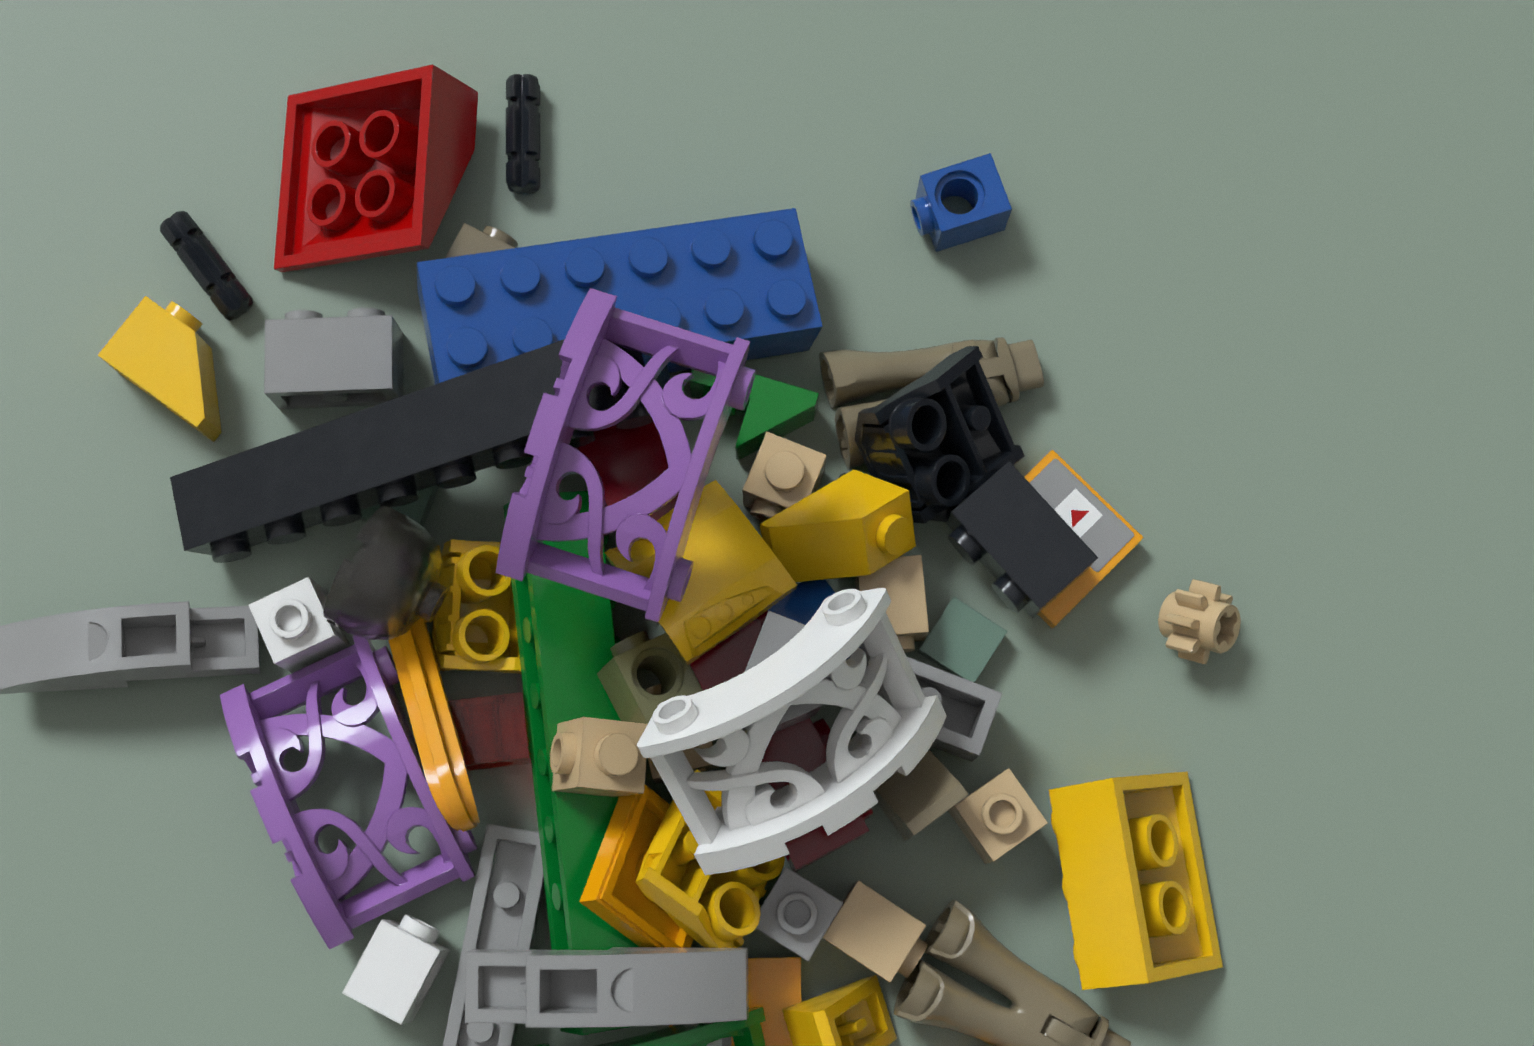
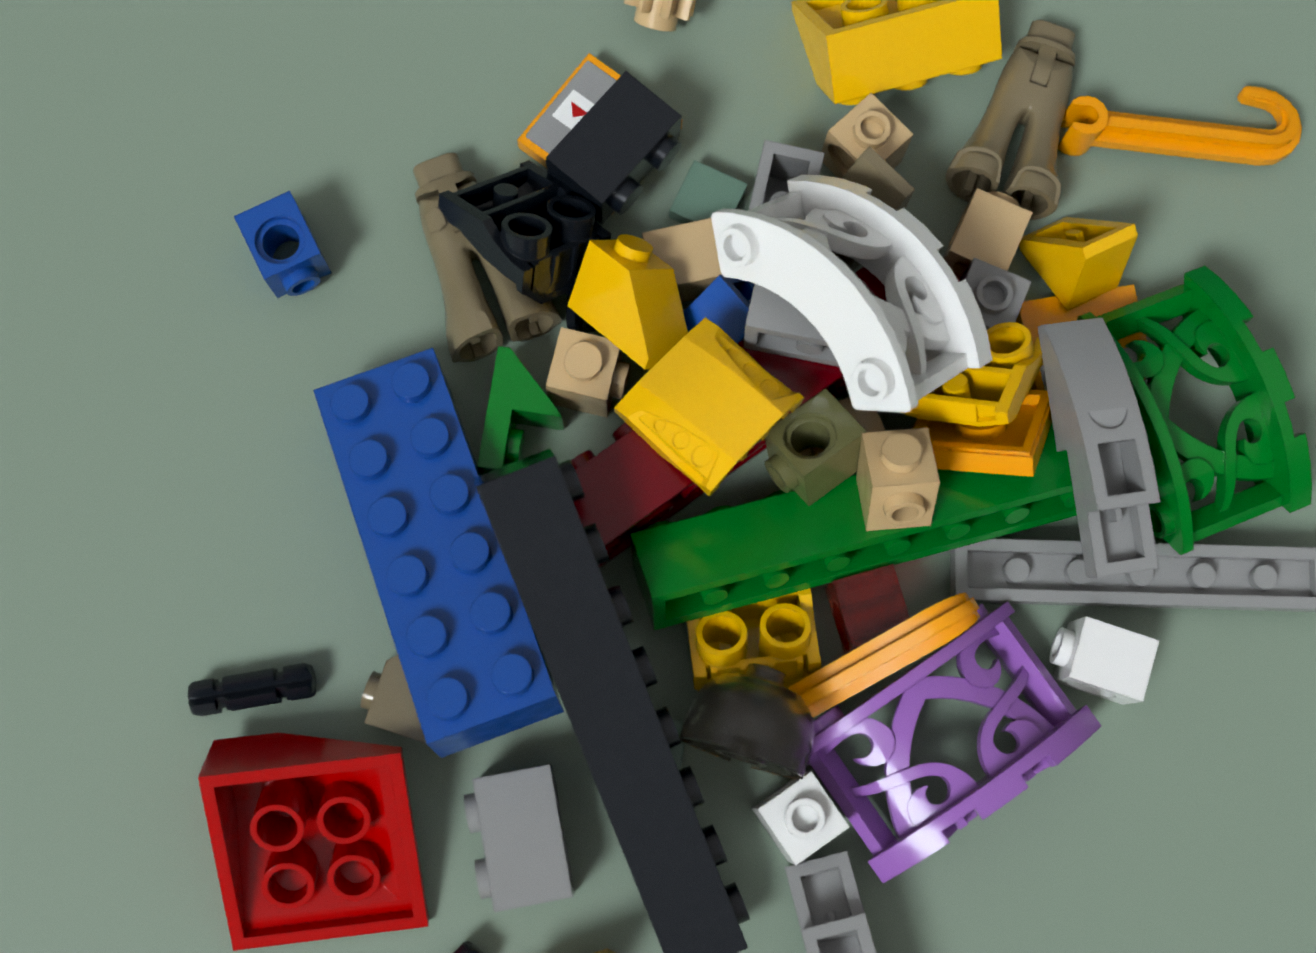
camera: 105 degrees left, 0 degrees up
medium lavender fence [495,288,756,623] -> none

